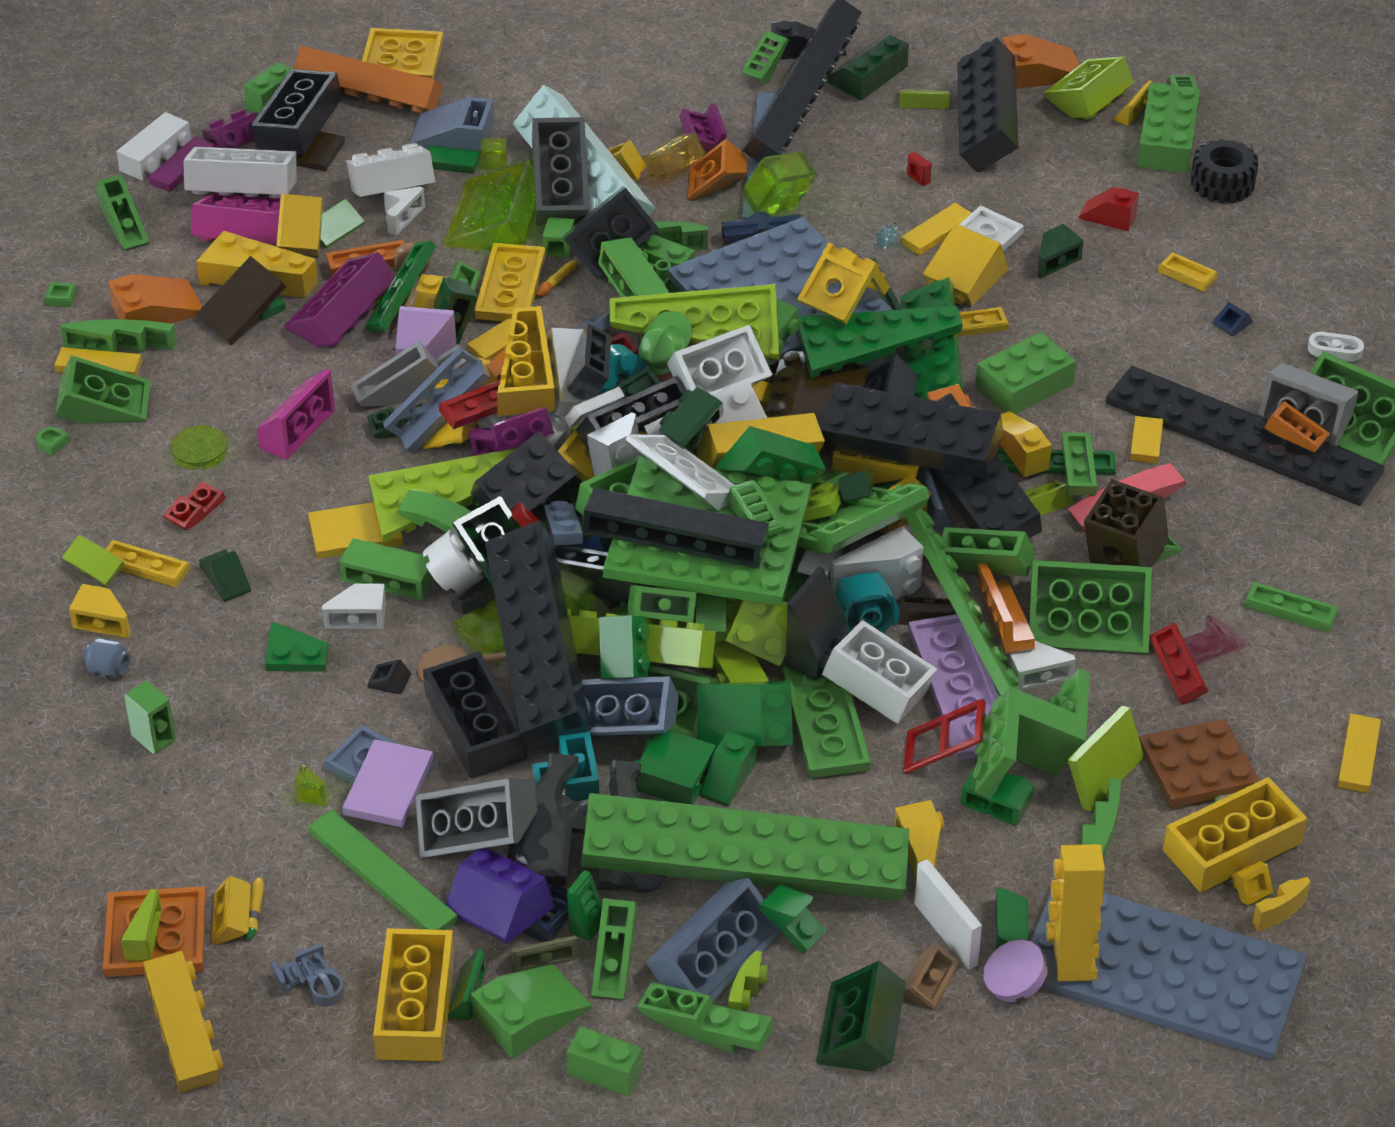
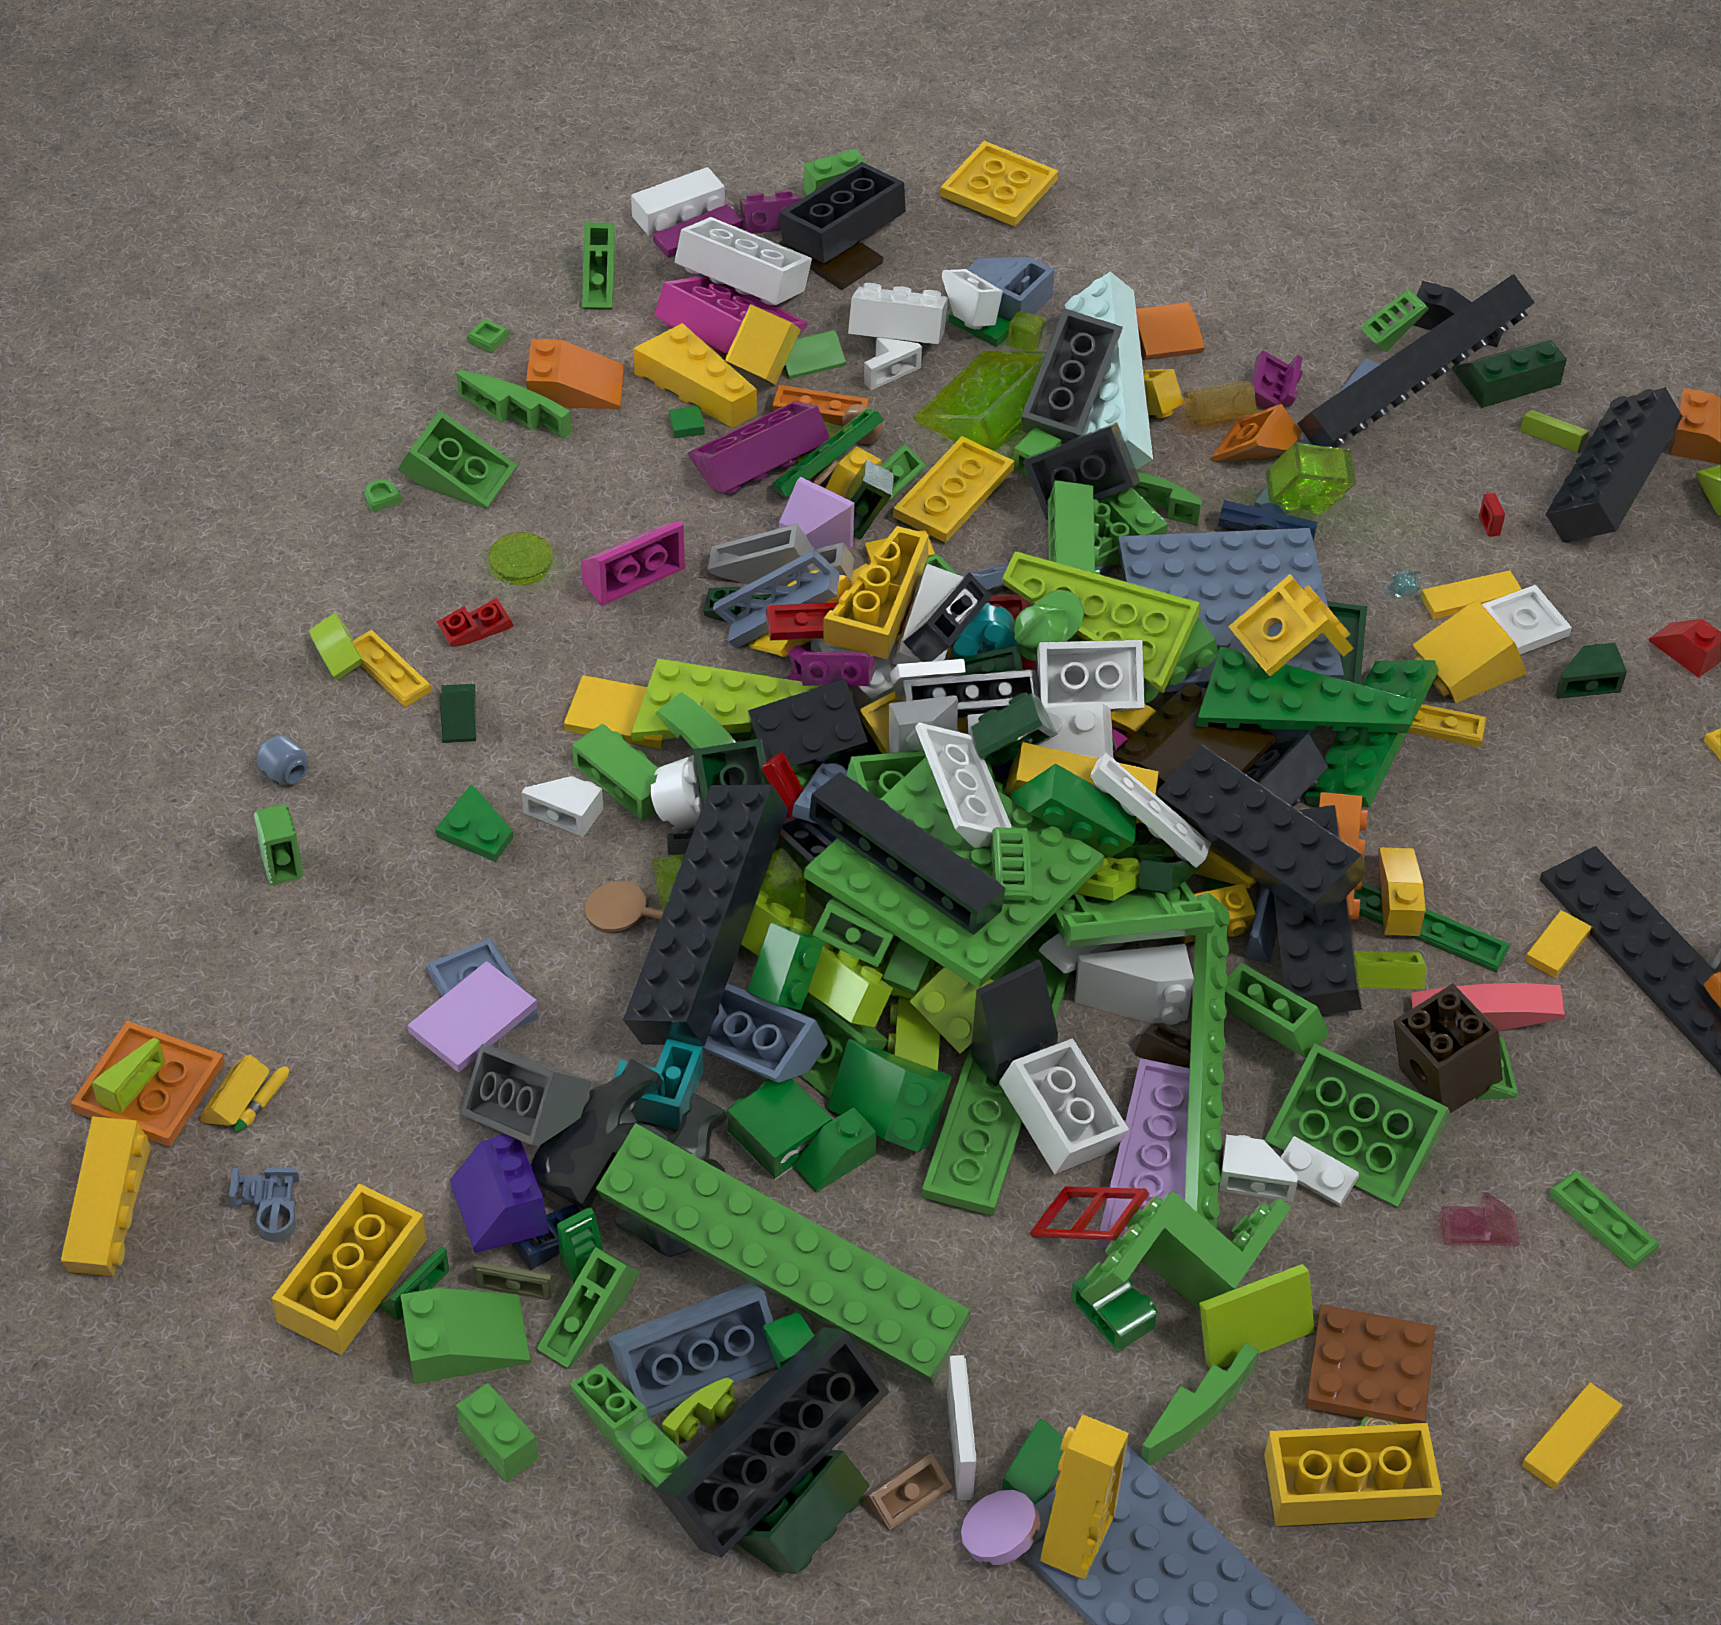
camera: 25 degrees right, 5 degrees up
yellow tile [54,347,142,376] -> none
yellow slope [69,584,130,638] -> none
dark brown tile [196,256,287,345] -> none
orange brick [294,45,443,114] -> none
clear neon green slope [294,765,328,806] -> none
bright green tile [308,809,458,930] -> none
black slope [367,659,411,694] -> none
black brick [423,651,527,777] -> none
yellow piece [536,260,578,296] -> none
teal brick [835,572,900,635] -> none
yellow slope [894,800,944,878] -> none
bright green brick [975,332,1076,414] -> none
orange fence [978,563,1035,653] -> none
bright green plate [1061,432,1097,496] -> none
red tile [1149,622,1209,705] -> none
yellow tile [1231,861,1273,905] -> none
yellow slope [1252,876,1311,932] -> none
none -> black brick [655,1327,889,1558]
none -> white slope [942,269,1003,329]
none -> white plate [1090,752,1211,868]
none -> orange slope [1136,302,1205,360]
none -> white plate [1281,1136,1359,1207]

